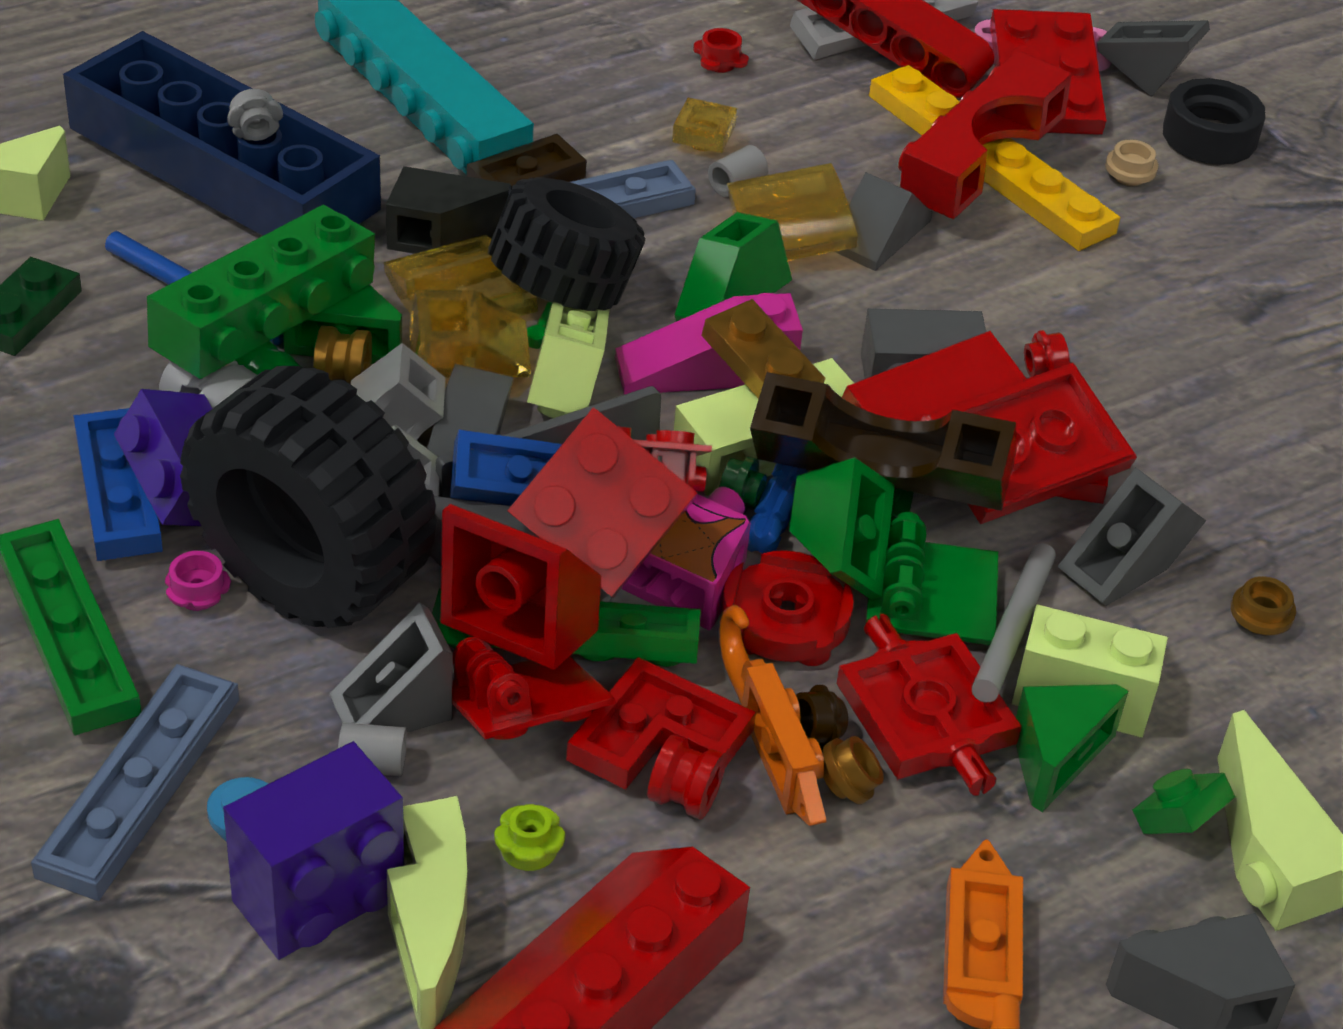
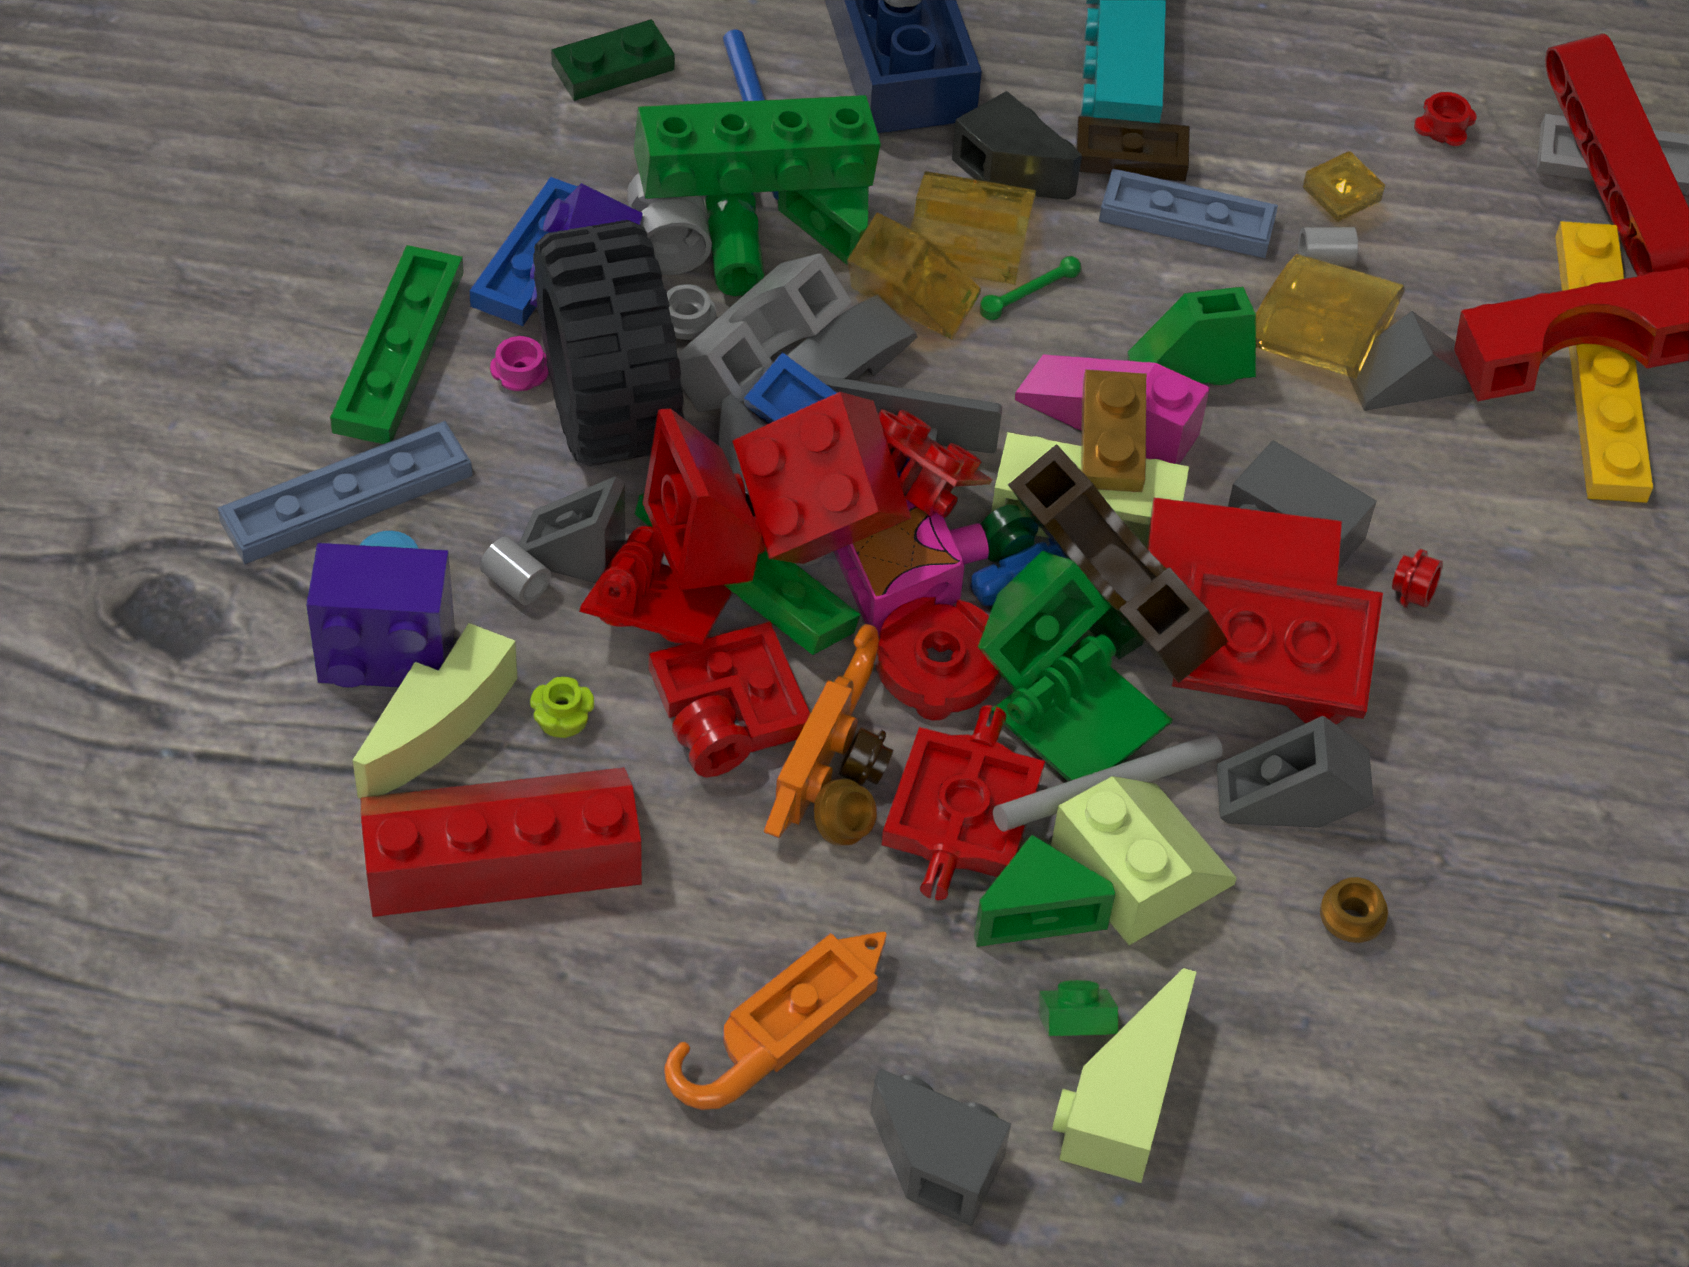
camera: 40 degrees right, 10 degrees up
pearl gold wheel [313,325,372,384] -> none
black tyre [488,177,646,311] -> none
yellowish green slope [527,302,610,418] -> none

